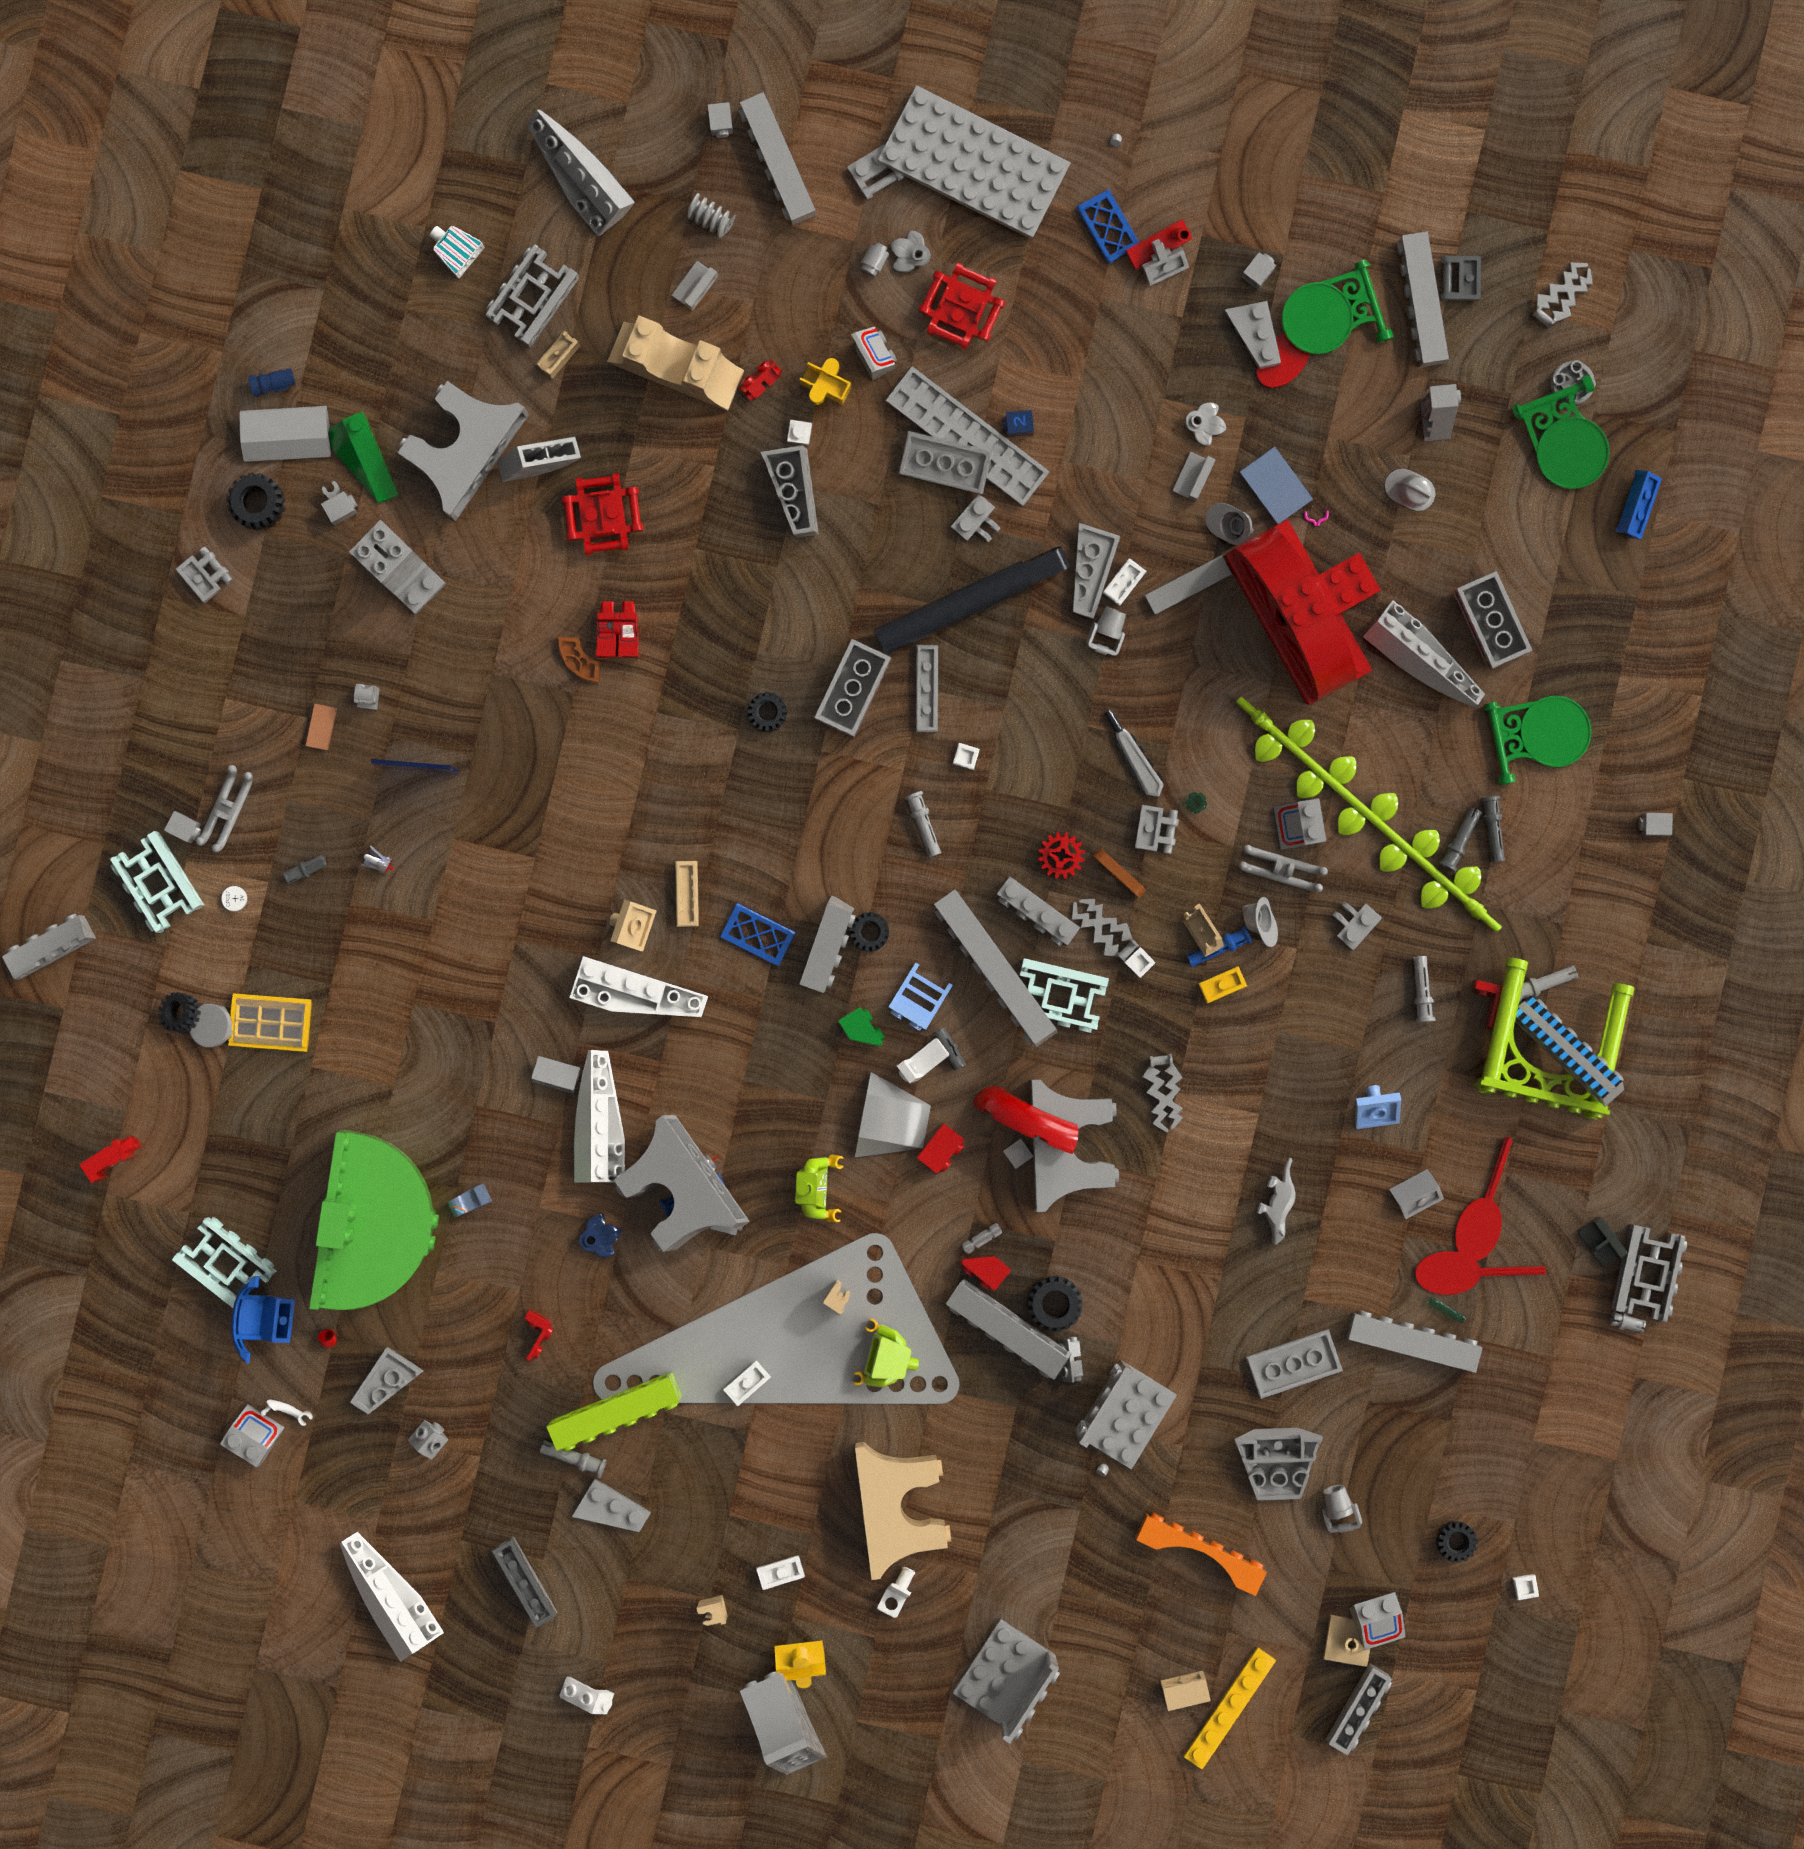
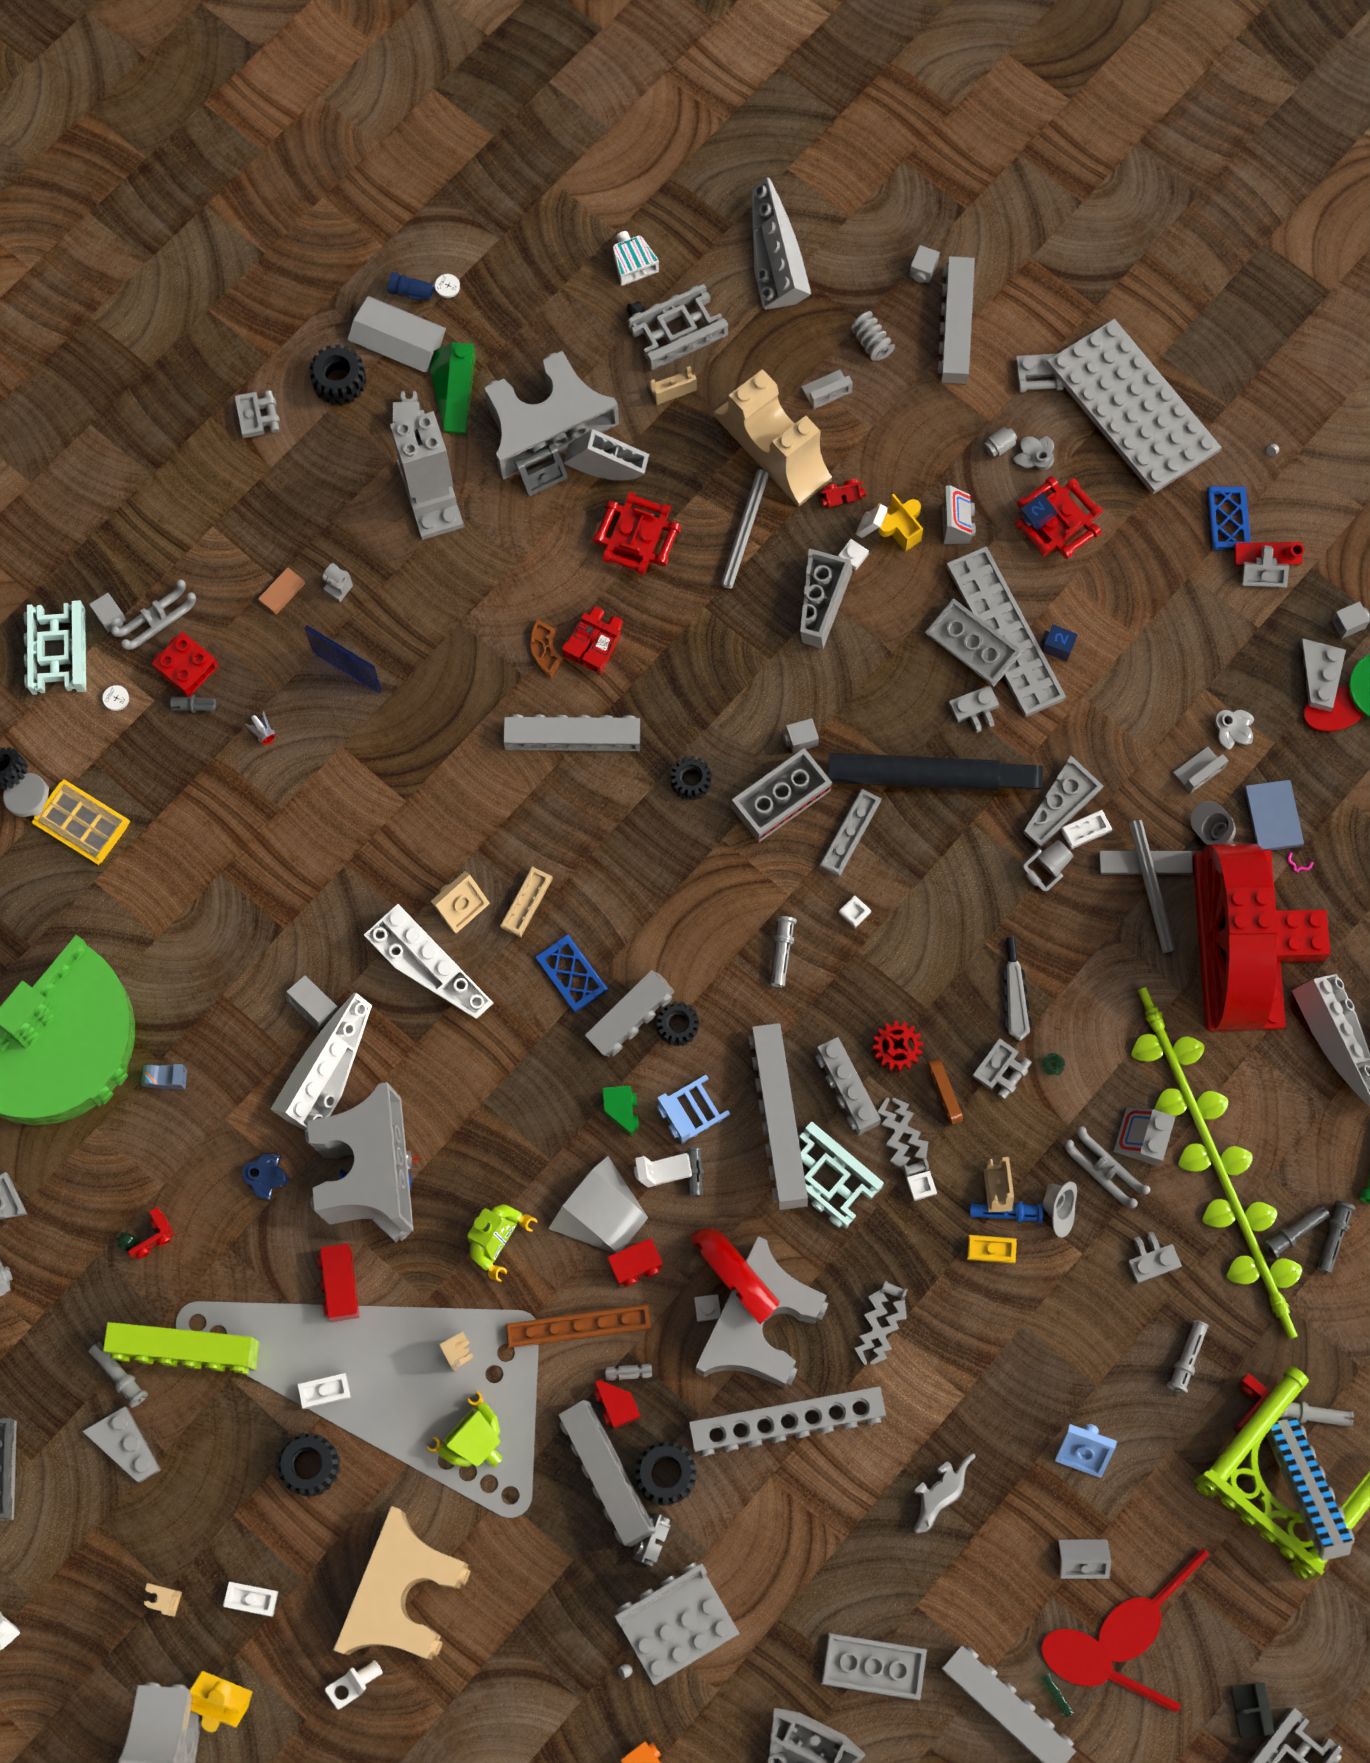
camera: 30 degrees right, 15 degrees down
none -> clear green plate [115,1231,138,1251]
none -> red brick [152,631,219,697]
none -> black tyre [276,1432,341,1497]
none -> red brick [317,1243,360,1322]
none -> white piece [435,274,460,298]
none -> light grey brick [504,714,640,751]
none -> dark orange tile [505,1304,651,1349]
none -> dark grey plate [514,442,568,497]
none -> black piece [627,301,645,317]
none -> light grey brick [689,1387,886,1457]
none -> light grey axle [721,469,768,589]
none -> light grey brick [783,718,819,753]
none -> white plate [856,504,888,538]
none -> dark blue brick [1021,492,1058,530]
none -> light grey axle [1130,820,1175,953]

